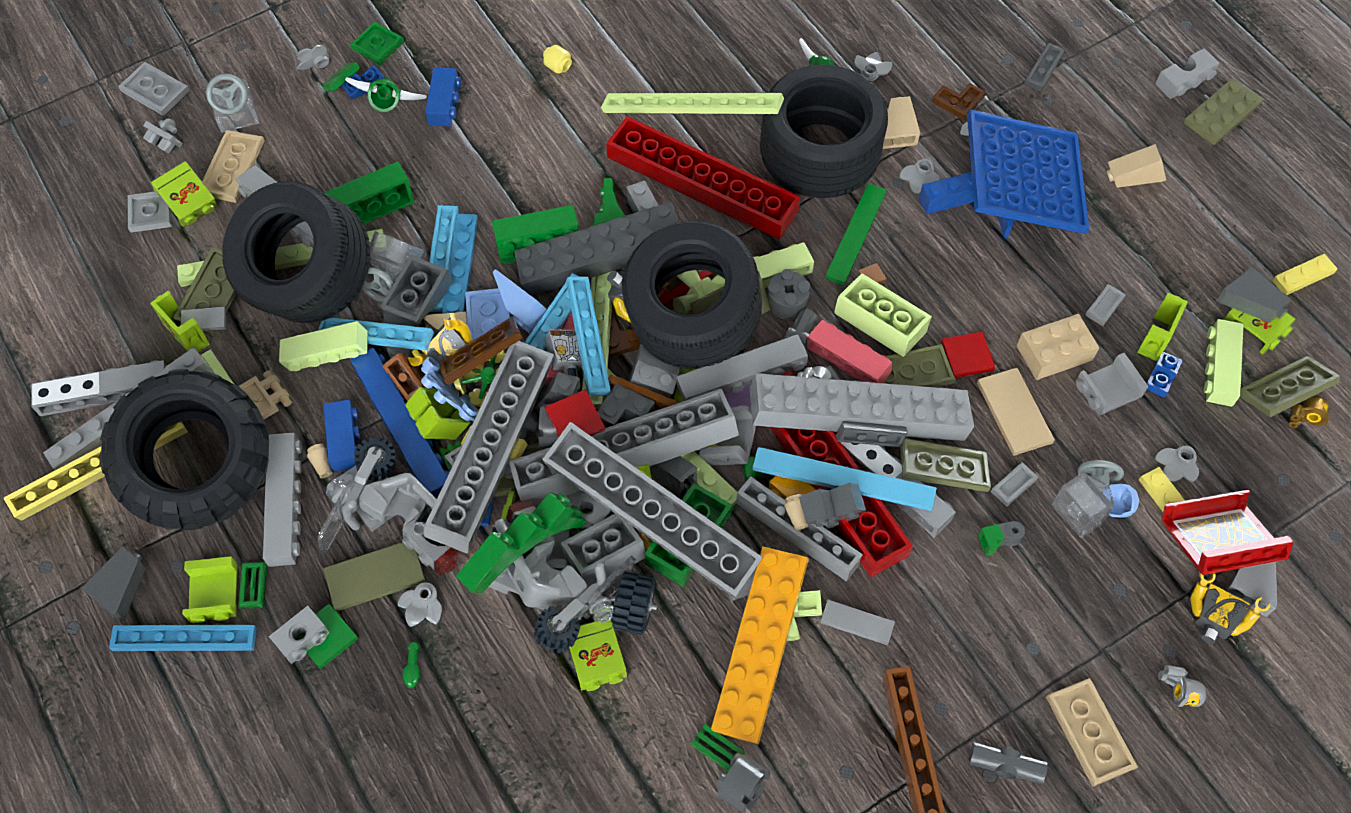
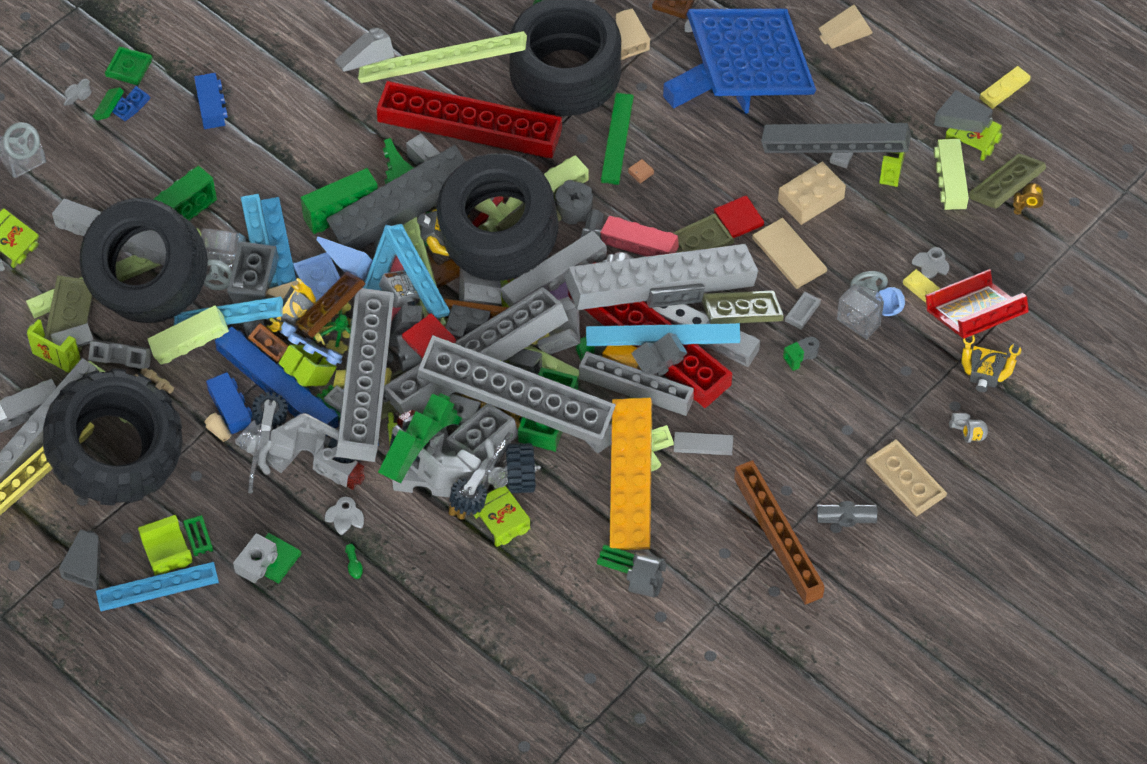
camera: 15 degrees left, 5 degrees down
tan tile [202,130,265,203] -> none
light grey brick [263,433,302,567] -> none
olive tile [323,542,425,612] -> none
green helmet [345,77,427,112] -> none
light yellow head [543,45,572,74] -> none
tan cone [784,494,808,530] -> none
yellowish green brick [834,274,932,357] -> none
light grey plate [900,159,940,193] -> none
light grey panel [1075,353,1148,416] -> none
blue slope [1146,352,1183,398] -> none
light grey slope [1225,562,1277,617] -> none
none -> light grey arch [88,340,152,369]
none -> light grey slope [335,28,395,72]
none -> dark grey brick [761,123,911,153]

